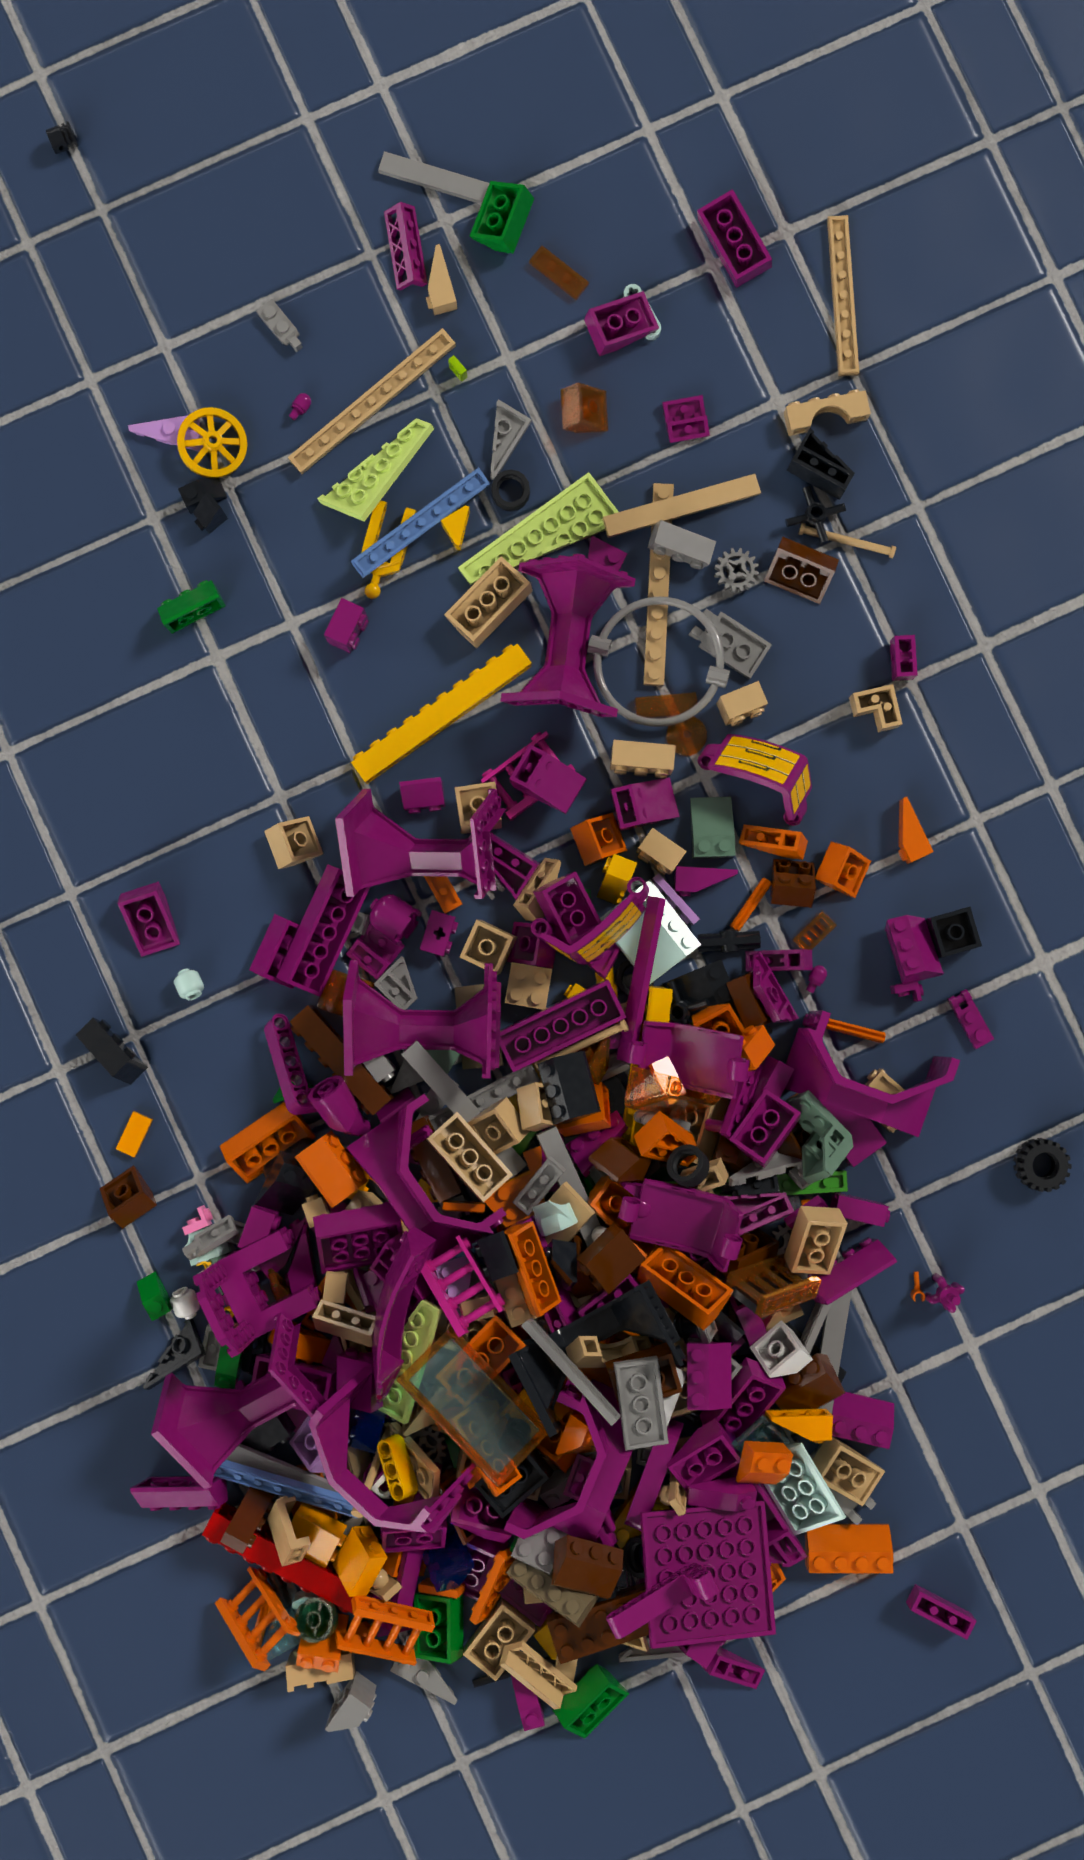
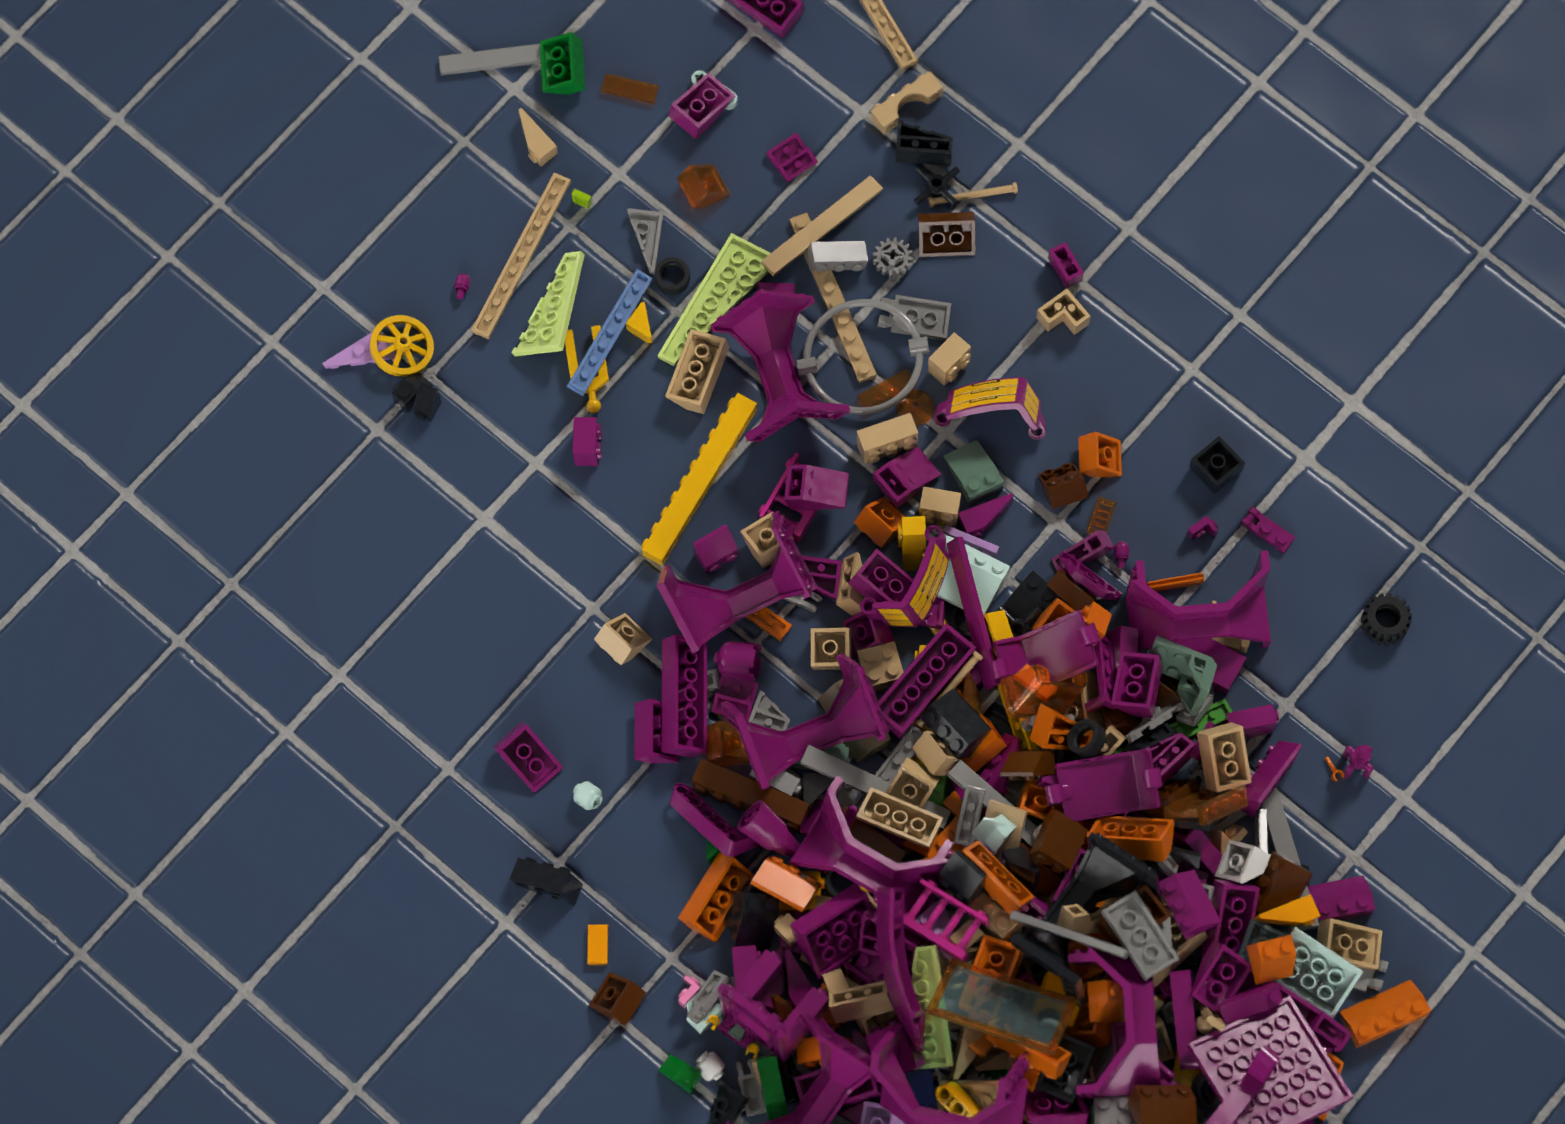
camera: 20 degrees left, 15 degrees down
black piece [46,121,79,155] -> none
green slope [157,580,226,634] -> none
light grey hinge [256,299,303,352] -> none
magenta fence [384,202,428,290] -> none
magenta brick [420,910,458,957] -> none
black piece [697,931,761,952] -> none
orange axle [730,878,772,932] -> none
orange slope [739,824,808,860] -> none
magenta slope [885,915,944,985] -> none
orange slope [898,797,934,864] -> none
magenta brick [906,1584,977,1640] -> none

